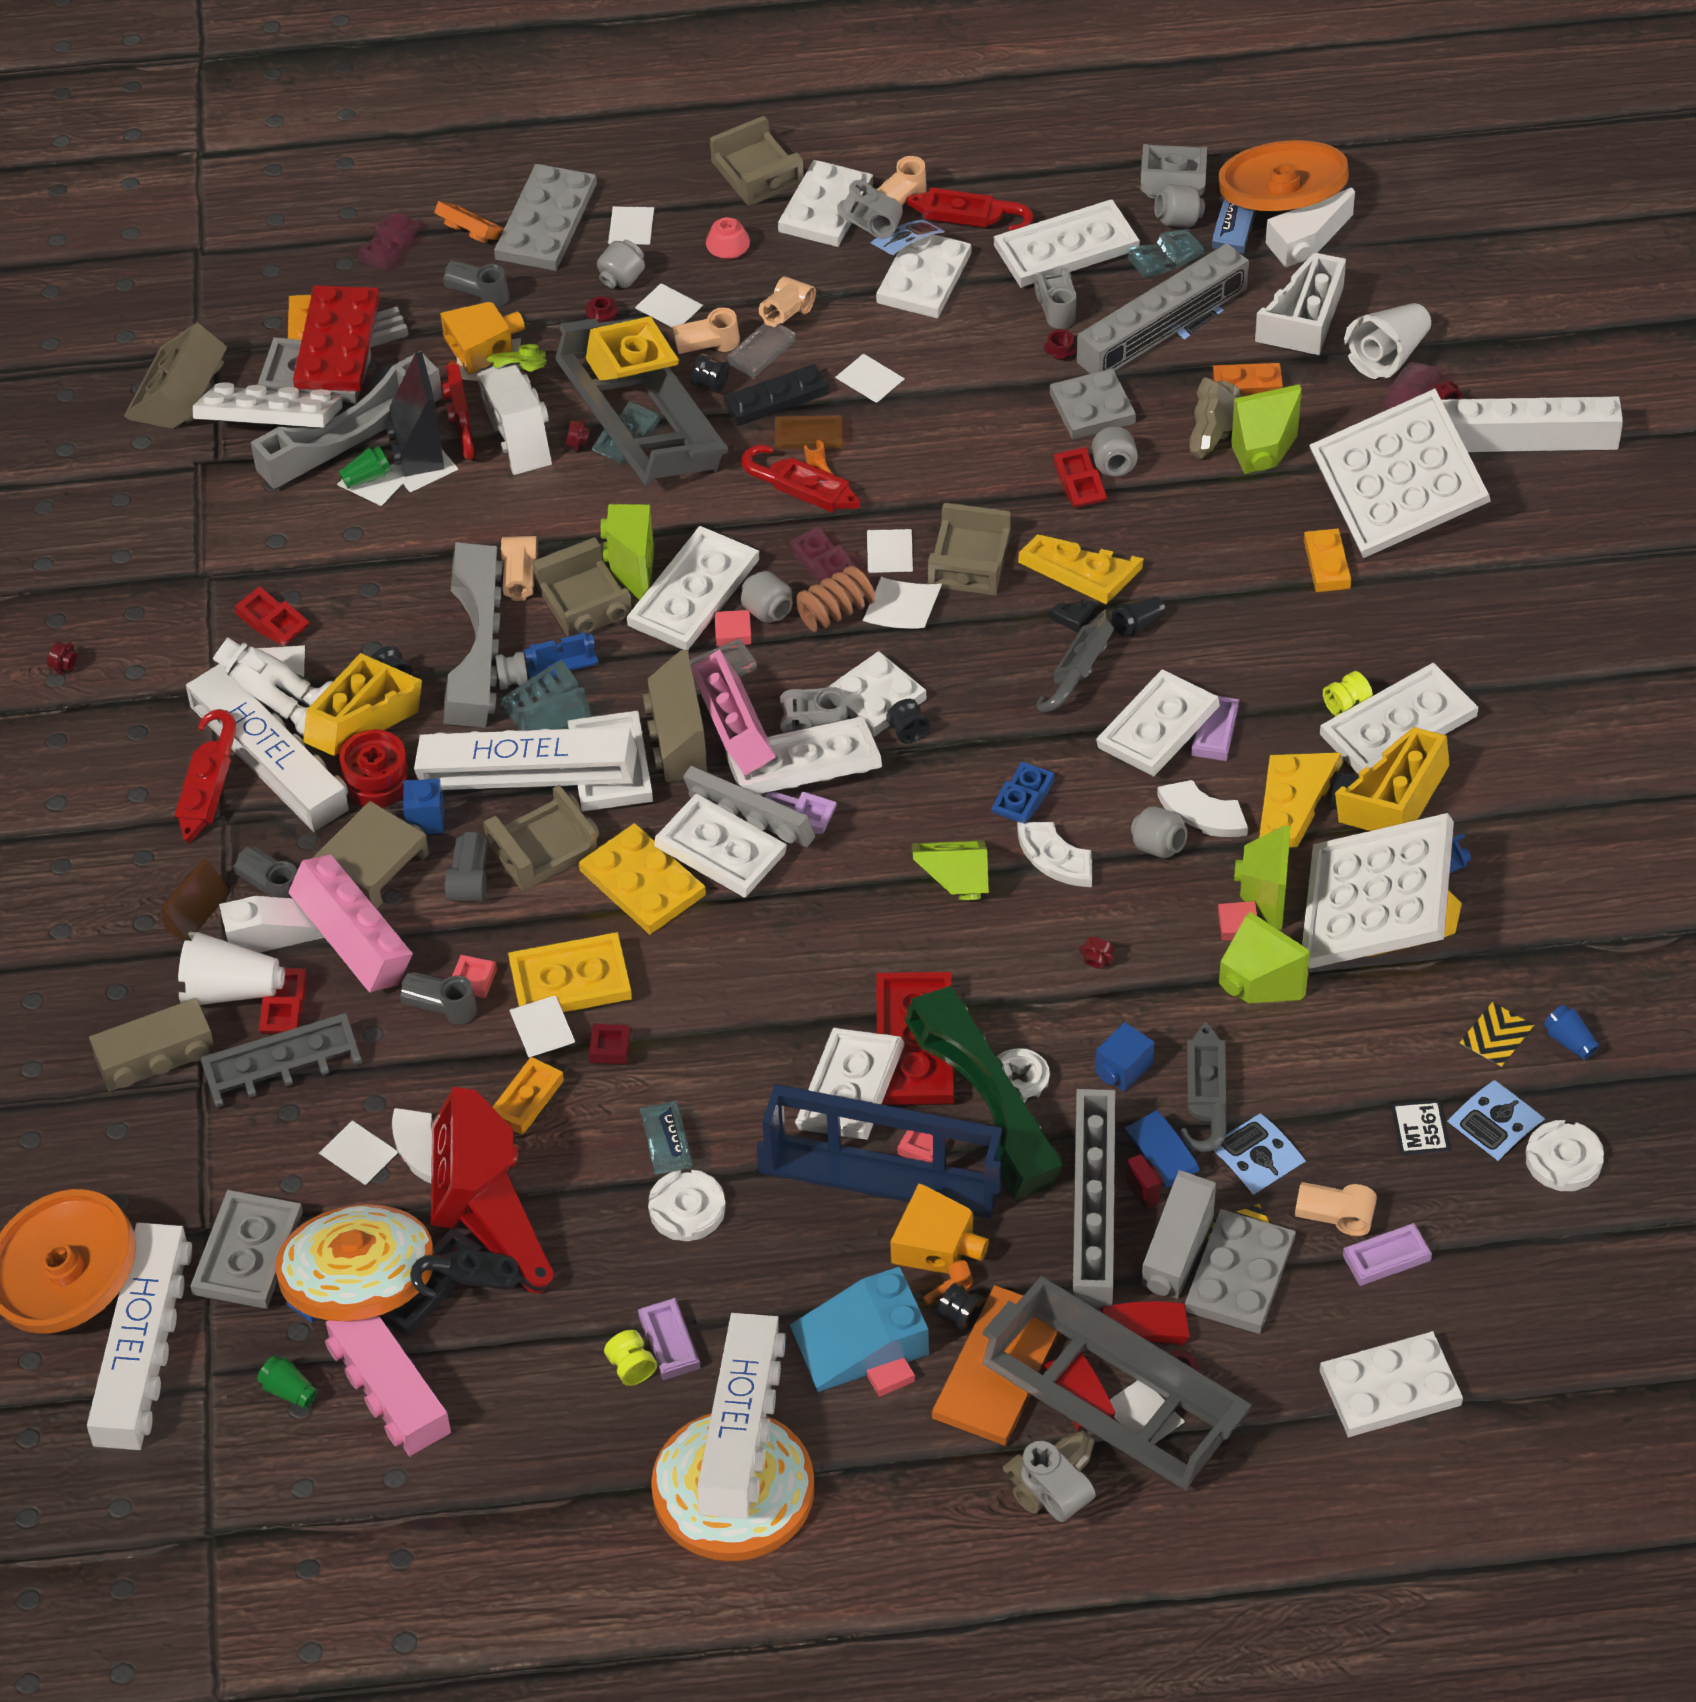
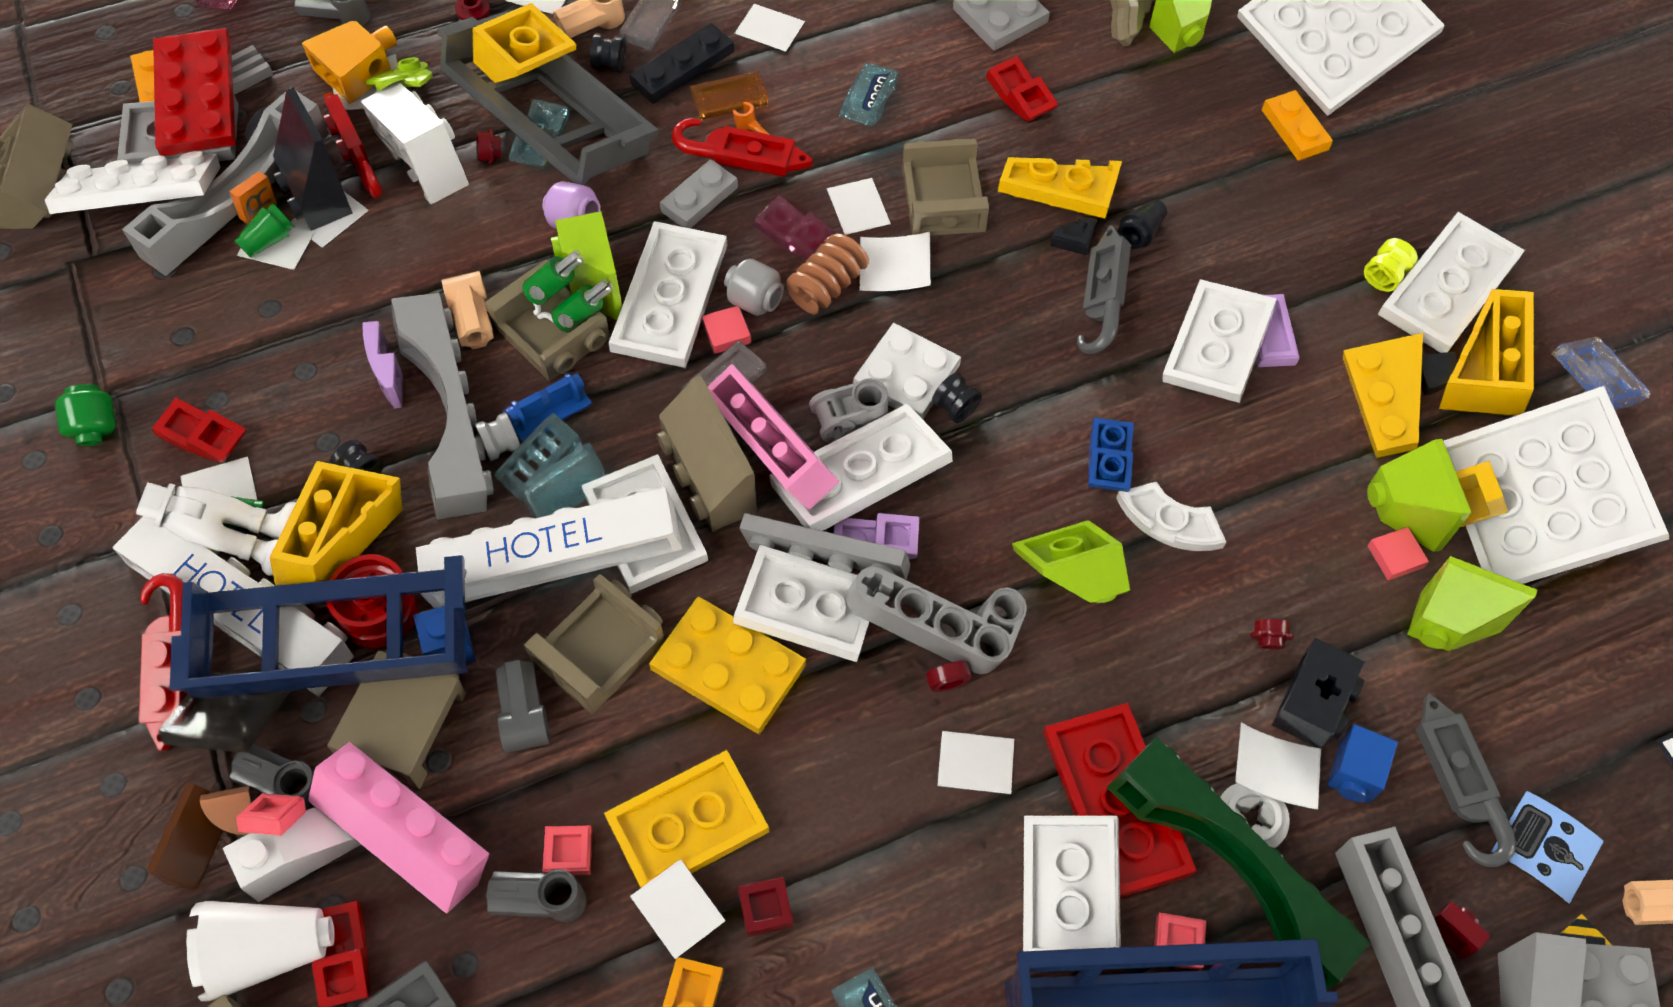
camera: 20 degrees left, 10 degrees up
light grey head [1091,426,1138,477] -> none
blue slope [1124,1110,1199,1189] -> none
light grey head [1131,806,1187,858] -> none
white tile [1157,780,1248,837] -> none
none -> green head [55,384,116,446]
none -> clear smoke plate [158,672,290,753]
none -> dark blue piece [169,555,468,699]
none -> nougat tile [199,786,252,835]
none -> orange tile [229,171,277,224]
none -> coral tile [236,793,306,836]
none -> lavender slope [363,321,403,409]
none -> green piece [522,251,613,333]
none -> lavender head [542,181,600,229]
none -> light grey plate [660,159,738,229]
none -> clear light blue slope [840,62,899,126]
none -> light grey beam [846,566,1027,674]
none -> dark red tile [925,660,972,692]
none -> white sticker [937,731,1015,794]
none -> white sticker [1235,722,1321,809]
none -> black brick [1272,638,1365,749]
none -> yellow panel [1456,461,1508,527]
none -> clear tile [1551,337,1651,410]

